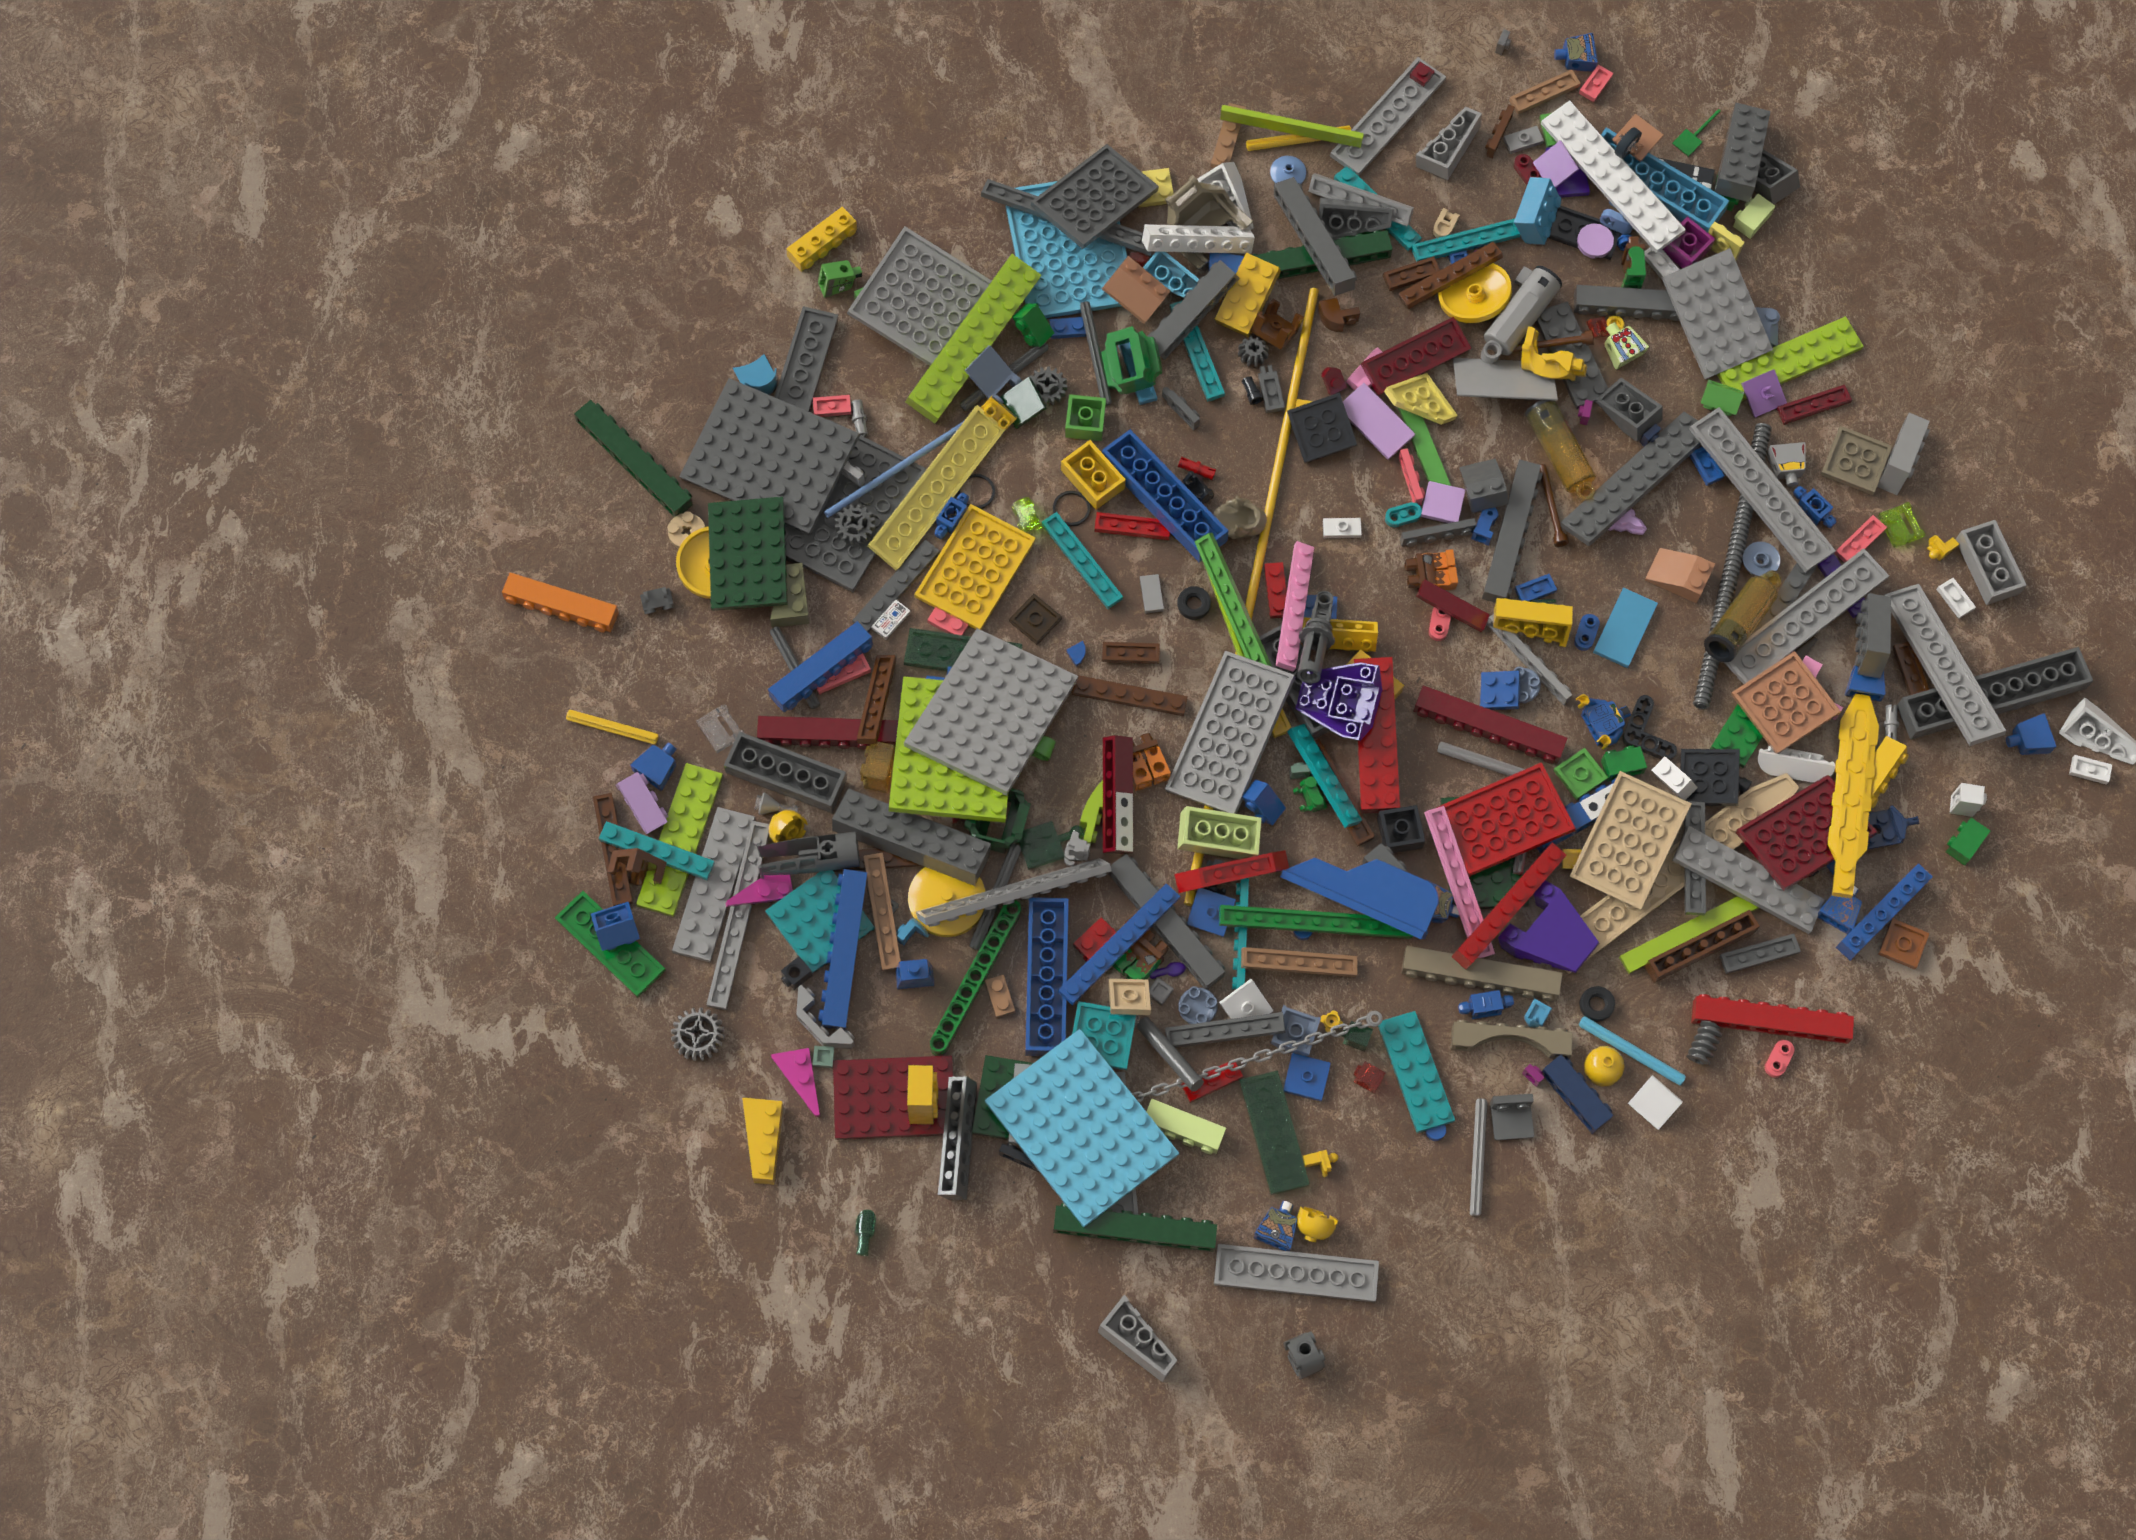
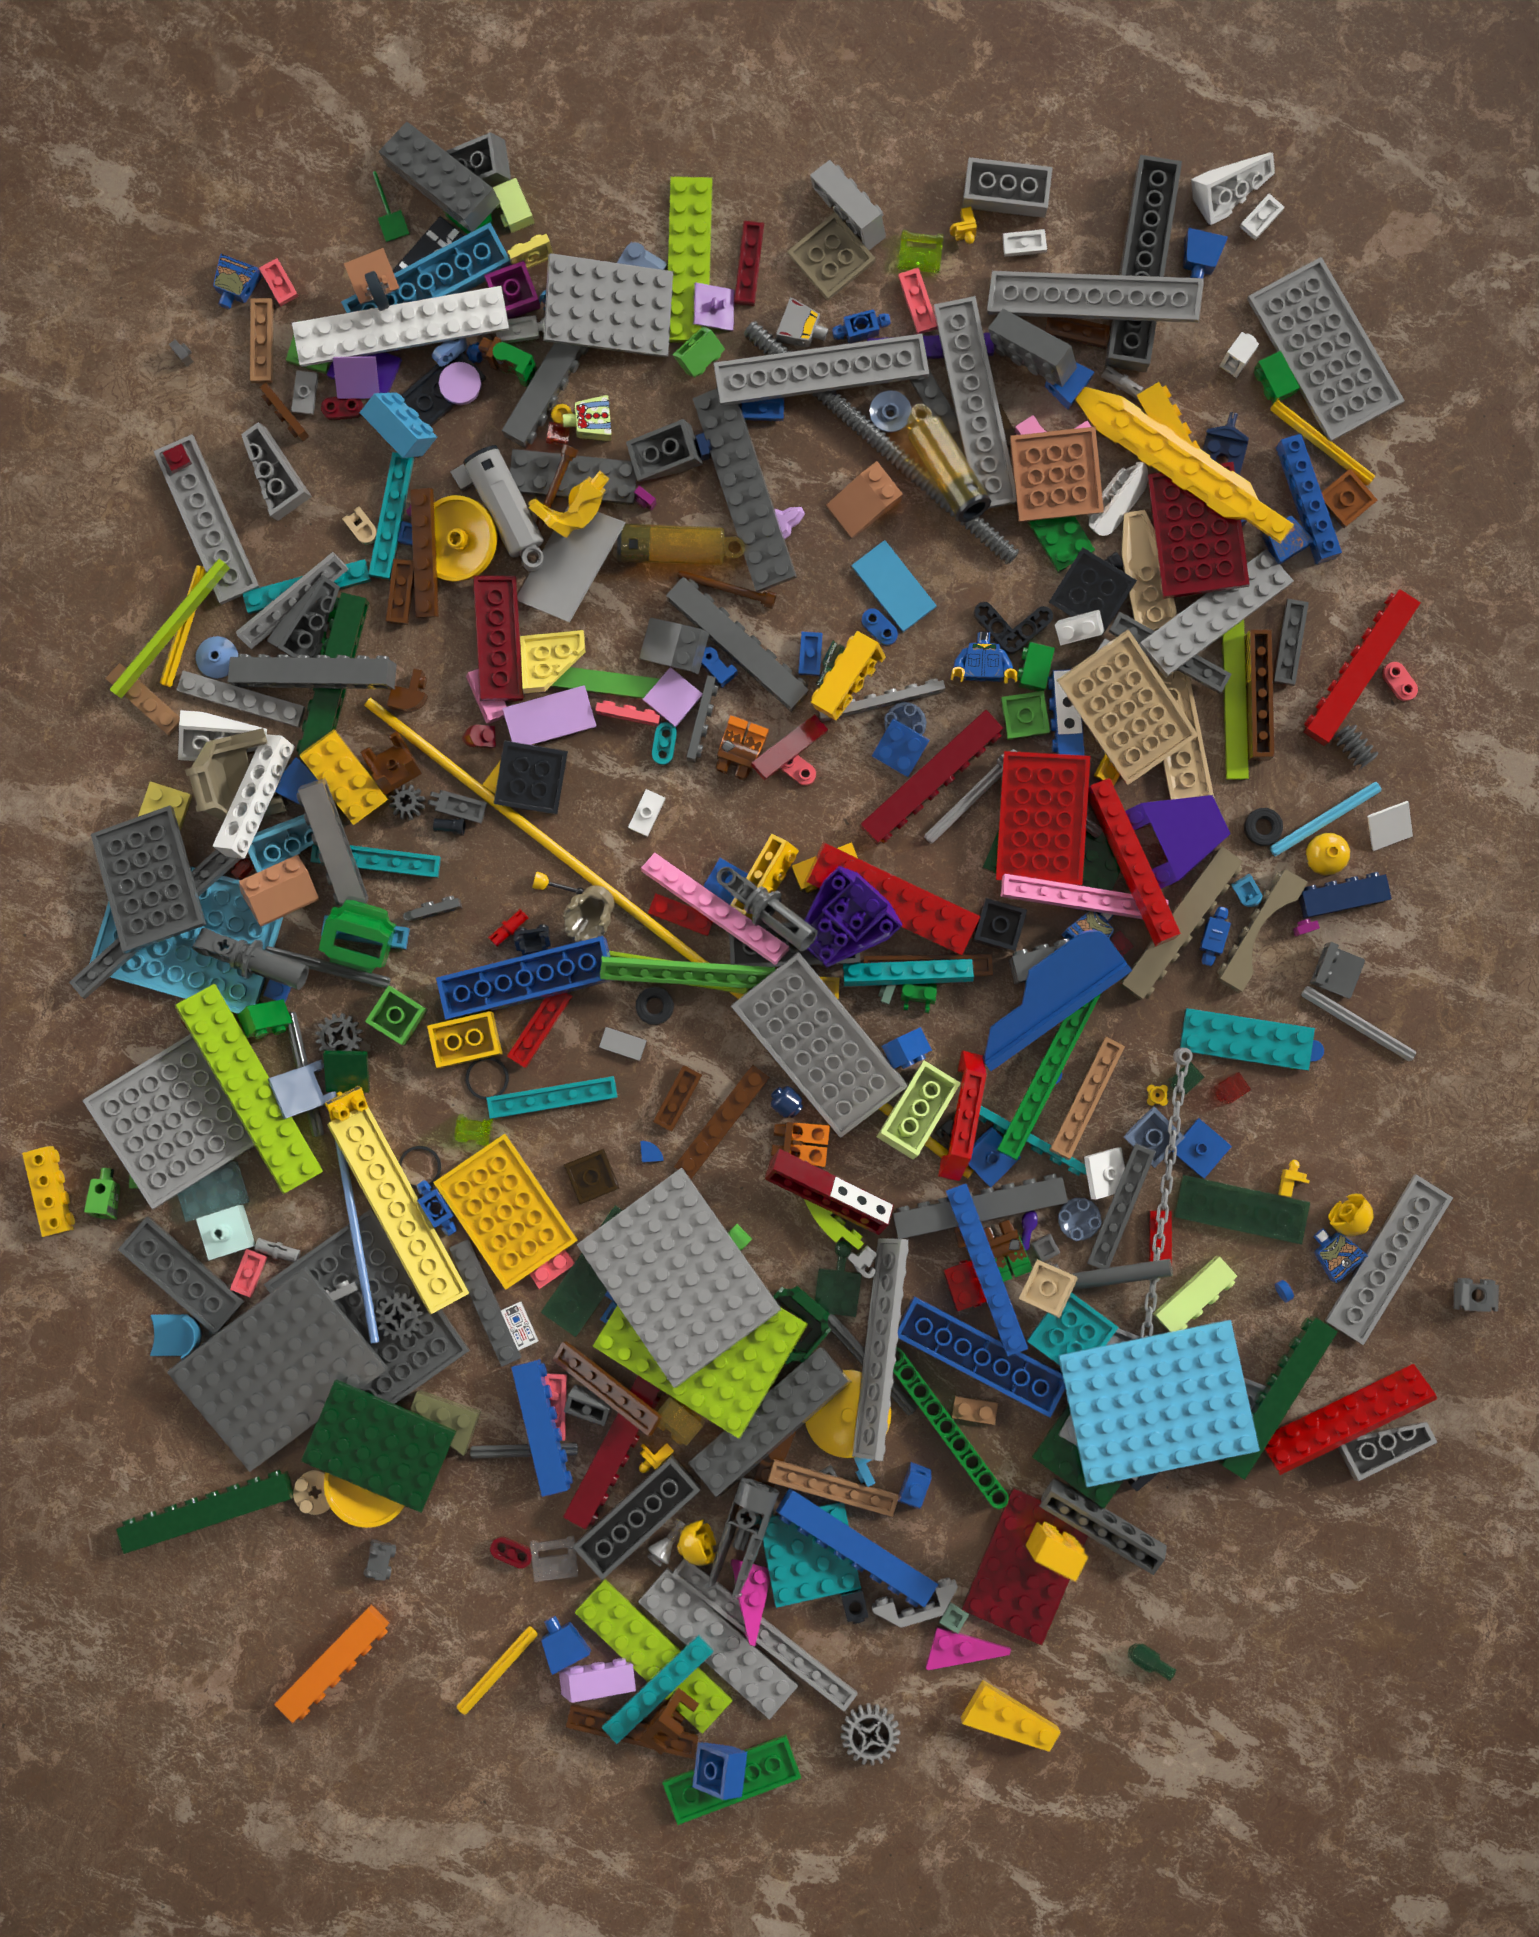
camera: 60 degrees left, 15 degrees up
none -> light grey plate [176,671,306,728]
none -> clear light blue plate [178,1161,249,1222]
none -> dark grey piece [192,928,309,990]
none -> light aqua brick [196,1205,256,1260]
none -> dark red plate [490,1536,533,1569]
none -> hinge [532,872,584,895]
none -> dark grey brick [564,1384,613,1426]
none -> yellow piece [639,1443,674,1473]
none -> dark blue head [771,1086,803,1118]
none -> dark red plate [1110,930,1134,956]
none -> light grey plate [1247,257,1405,442]
none -> red plate [1264,1364,1437,1475]
none -> yellow axle [1270,401,1375,485]
none -> blue tile [1275,1280,1294,1303]

